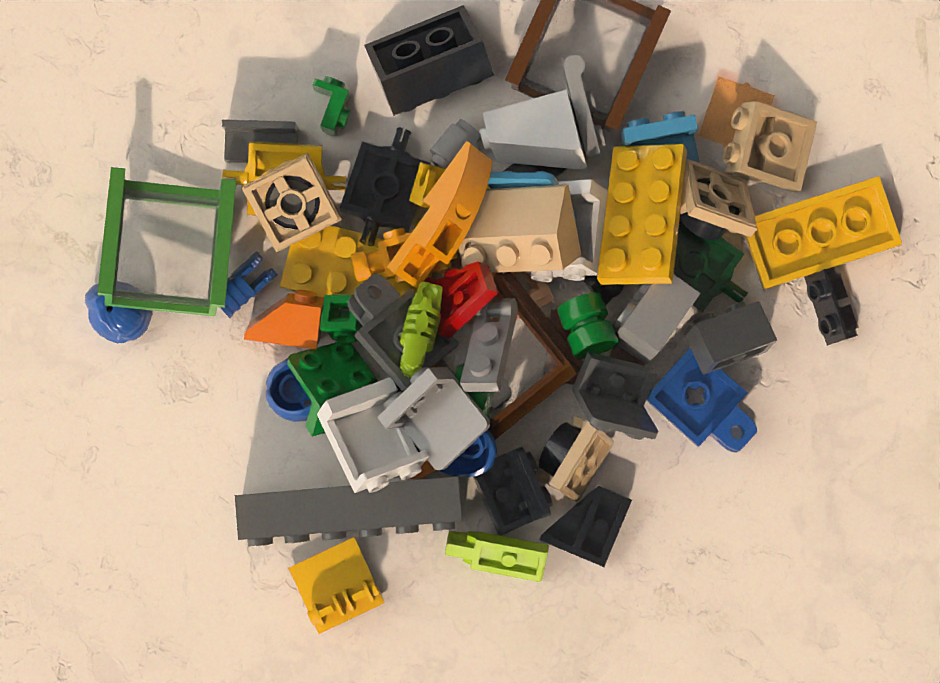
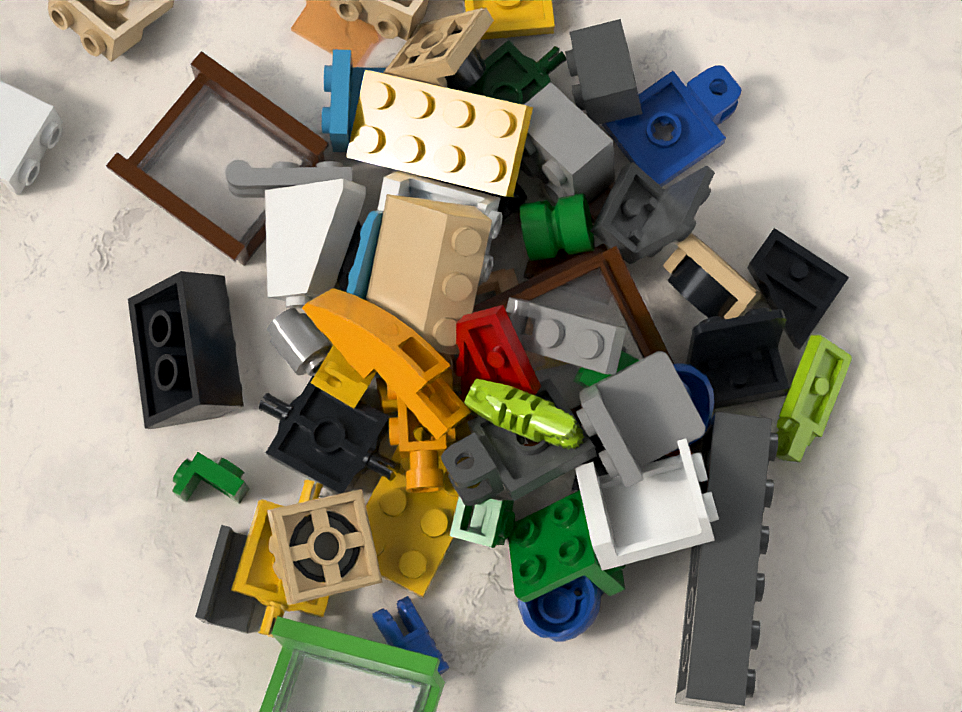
camera: 80 degrees left, 10 degrees down
orange slope [244,290,324,349] -> none
yellow hinge [288,537,385,634] -> none

